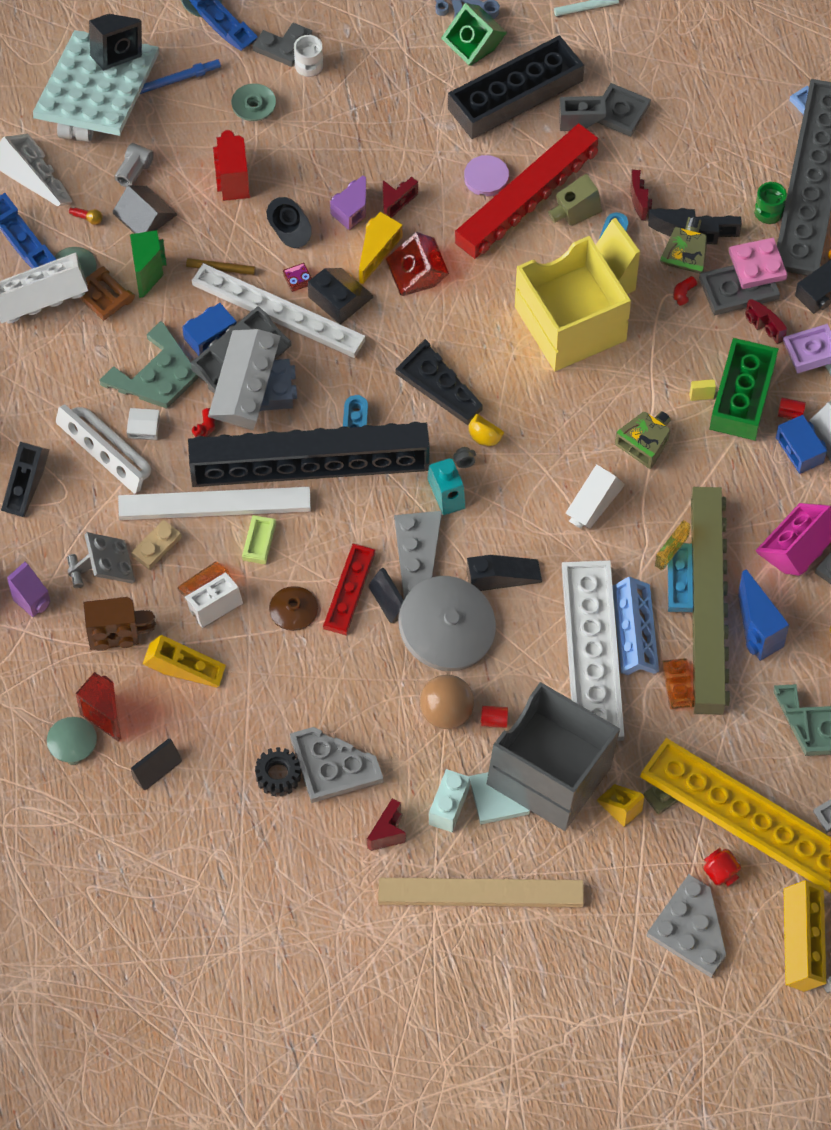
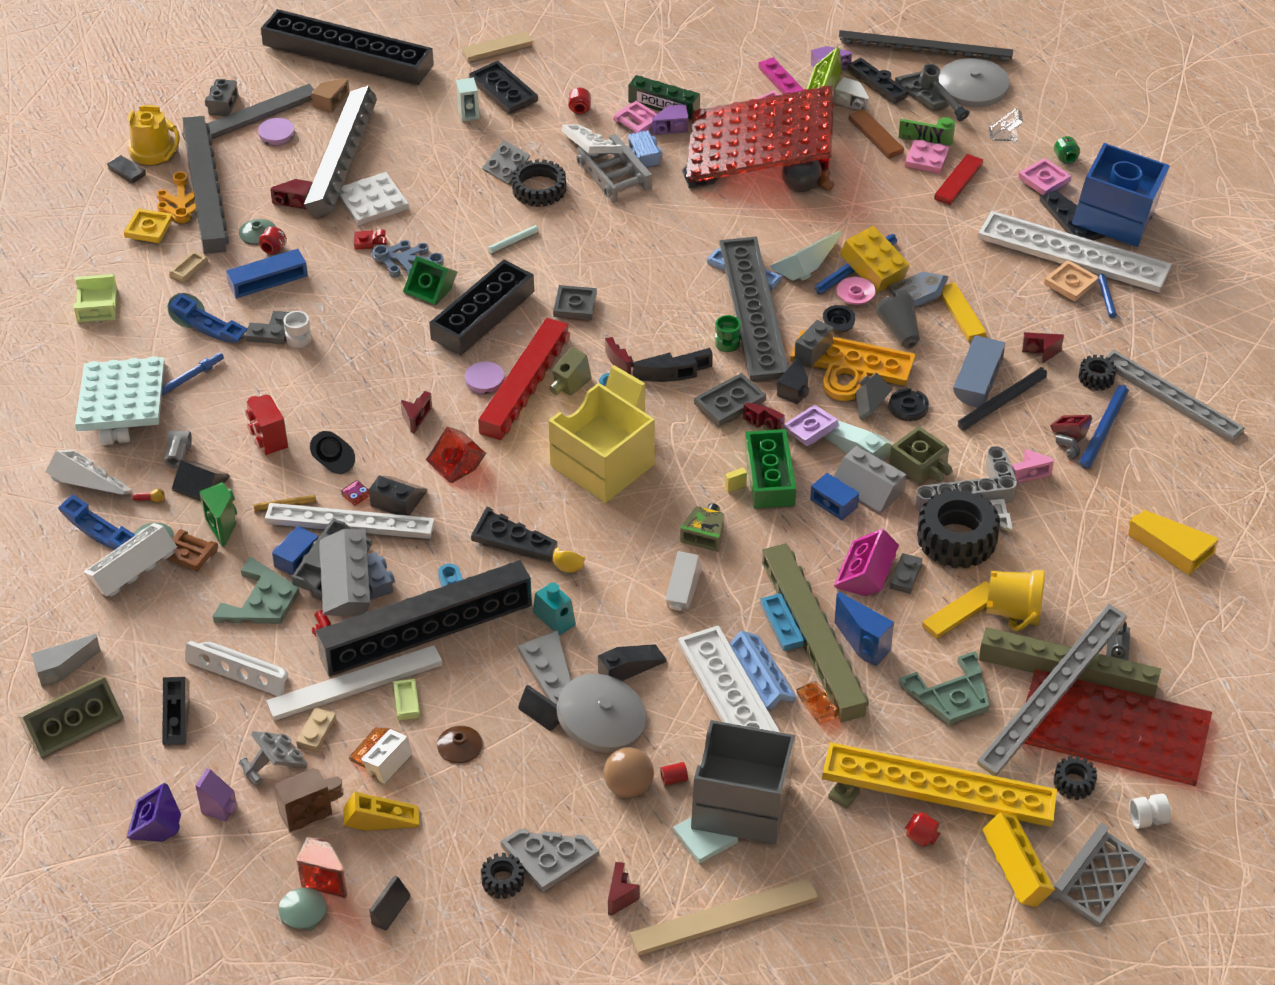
camera: 20 degrees left, 15 degrees down
black slope [89,14,142,71] -> none
white piece [127,408,160,440] -> none
sand green dish [231,84,276,121] -> none
red tile [323,543,376,636] -> none
medium lavender slope [330,176,366,230] -> none
yellow slope [359,212,403,284] -> none
light aqua brick [429,769,470,833] -> none
dark grey plate [453,447,476,468] -> none
dark grey slope [559,96,606,131] -> none
yellow slope [597,784,644,827] -> none
light grey plate [646,874,726,978] -> none
clear yellow tile [655,520,691,570] -> none
olive torso [660,217,707,274] -> none
red arm [673,276,697,306] -> none
bright pink plate [729,237,787,289] -> none
red piece [778,397,806,420] -> none

